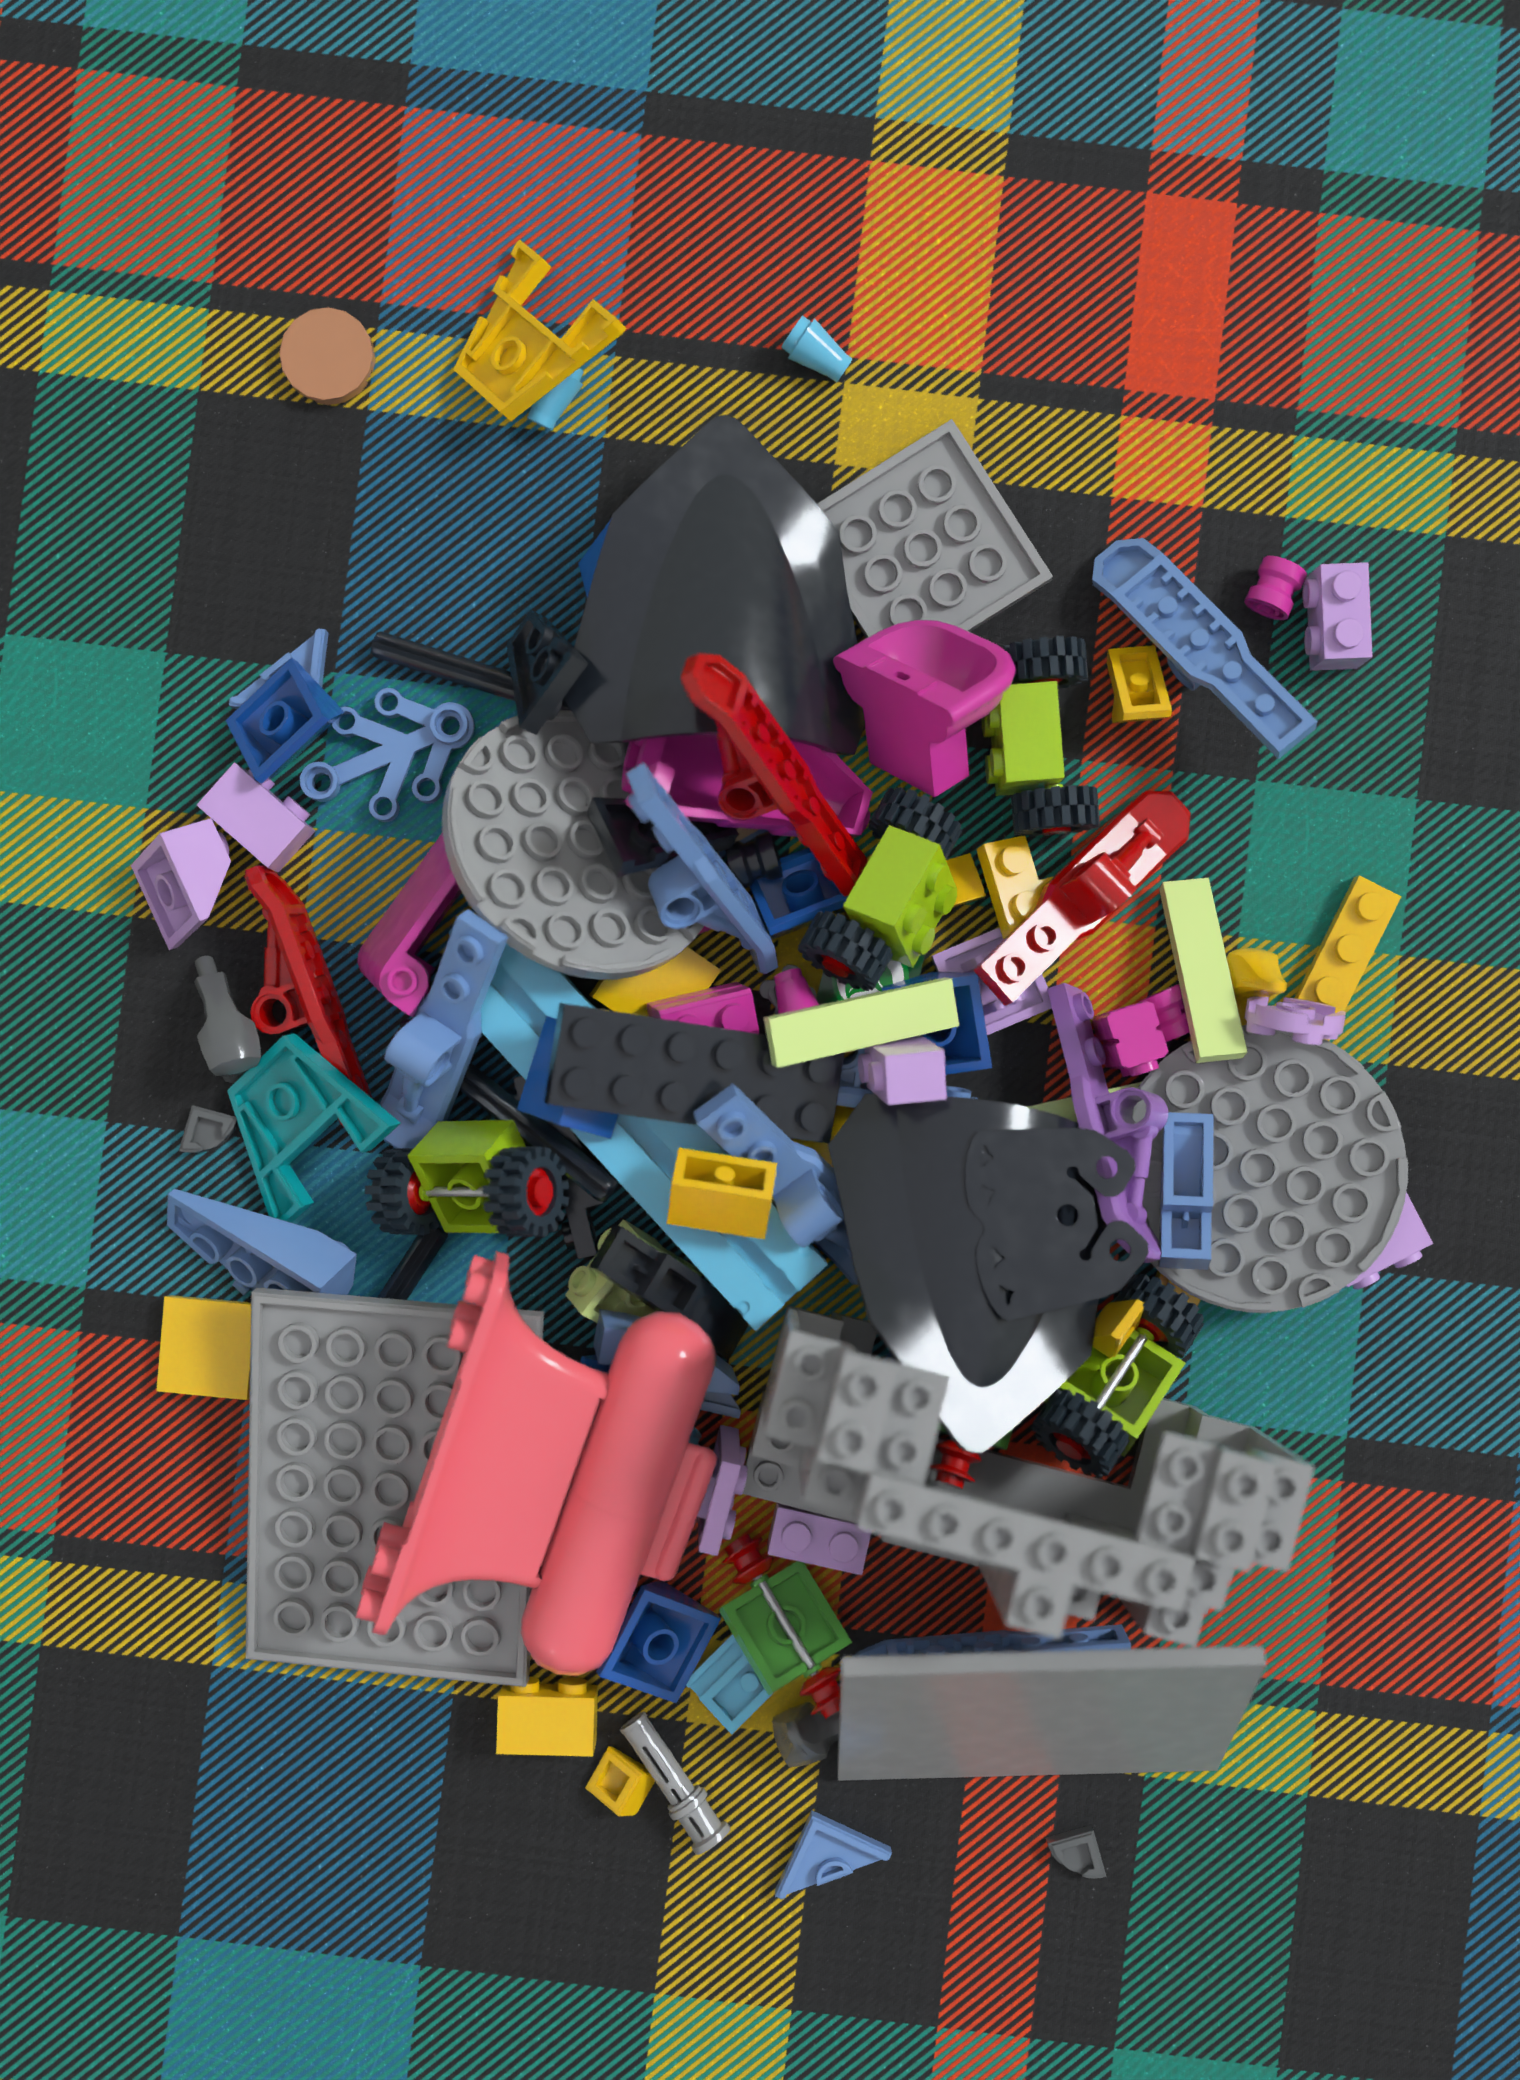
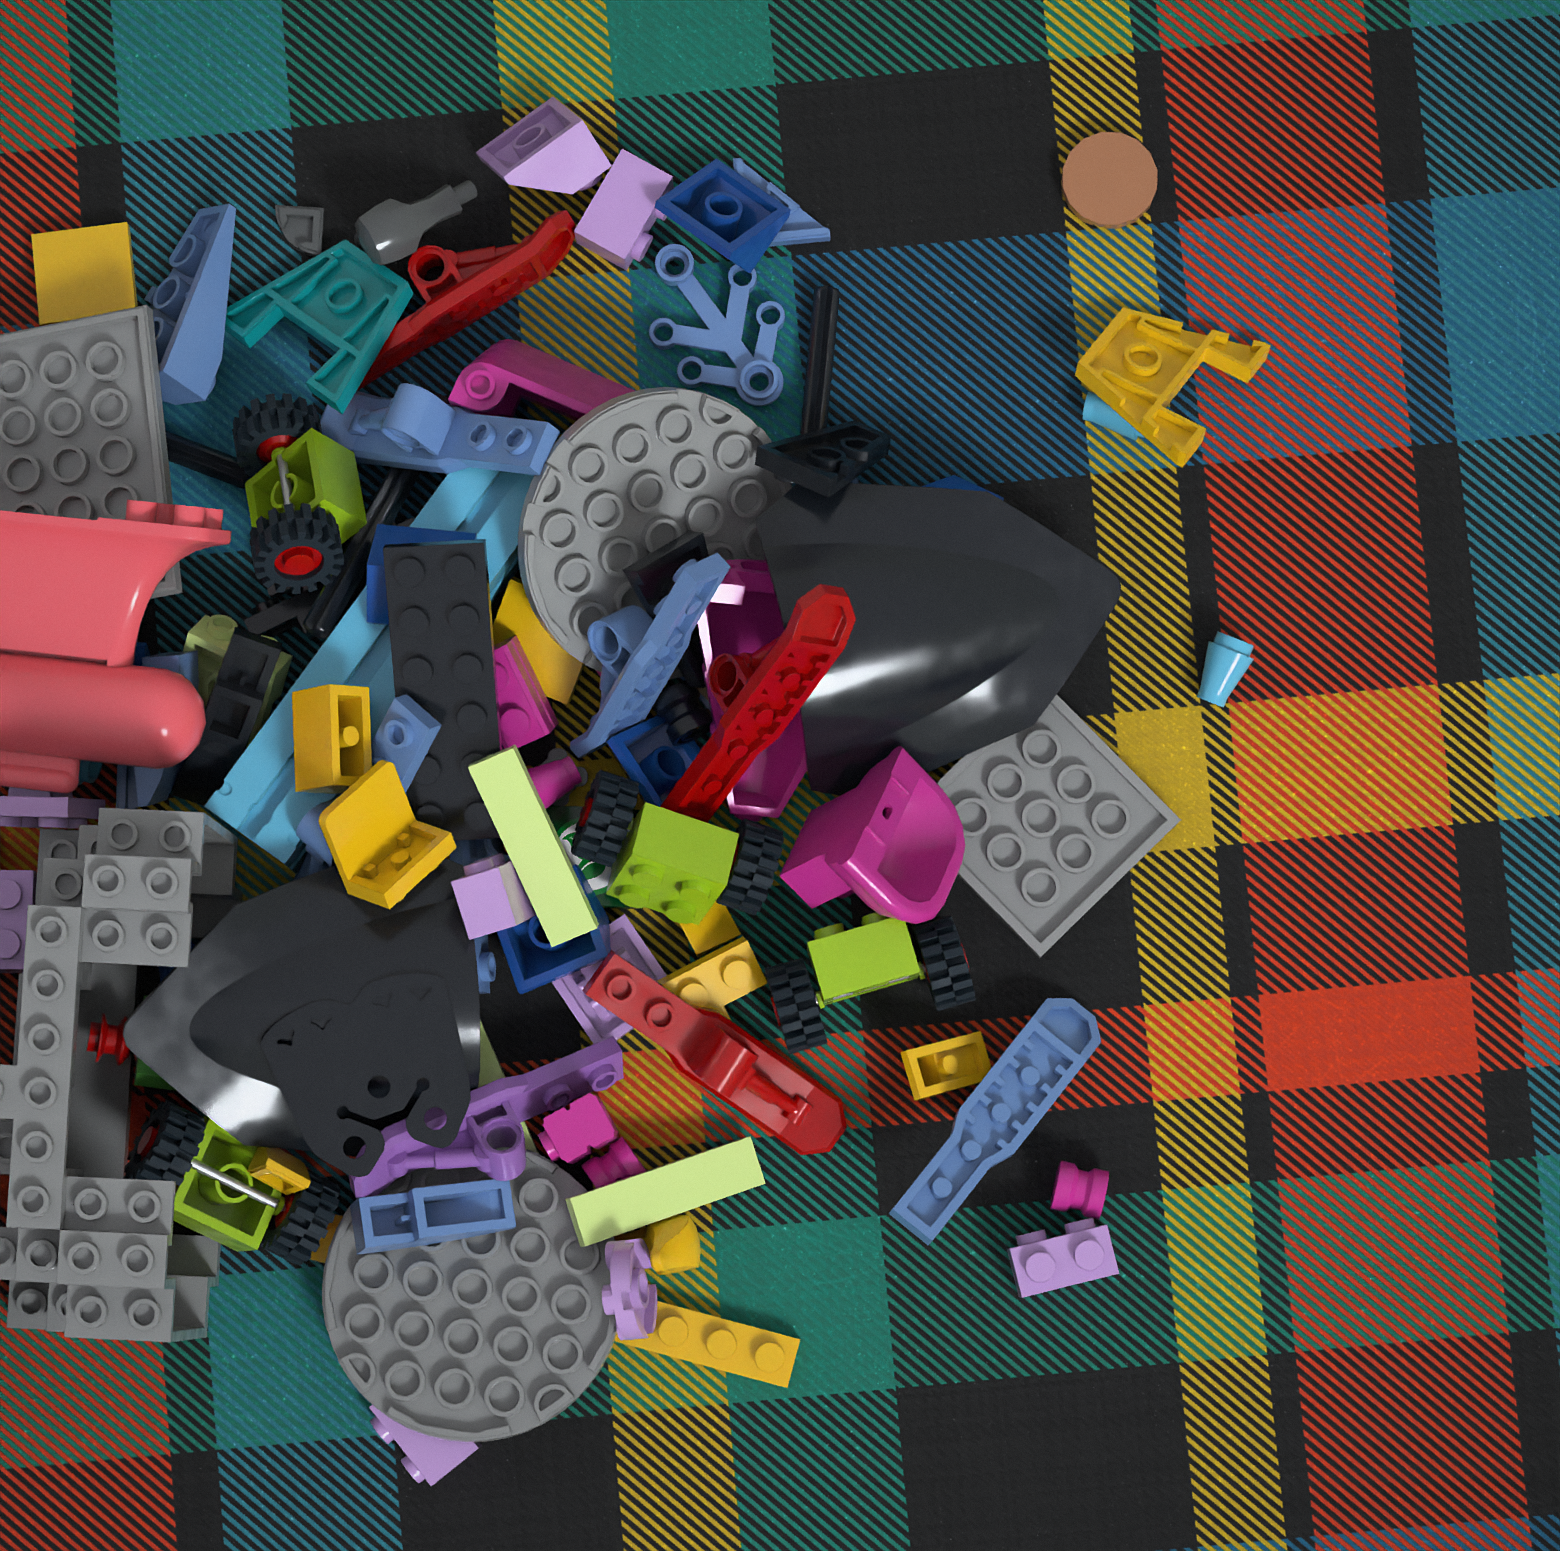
camera: 80 degrees right, 5 degrees down
none -> yellow bracket [319,760,457,909]

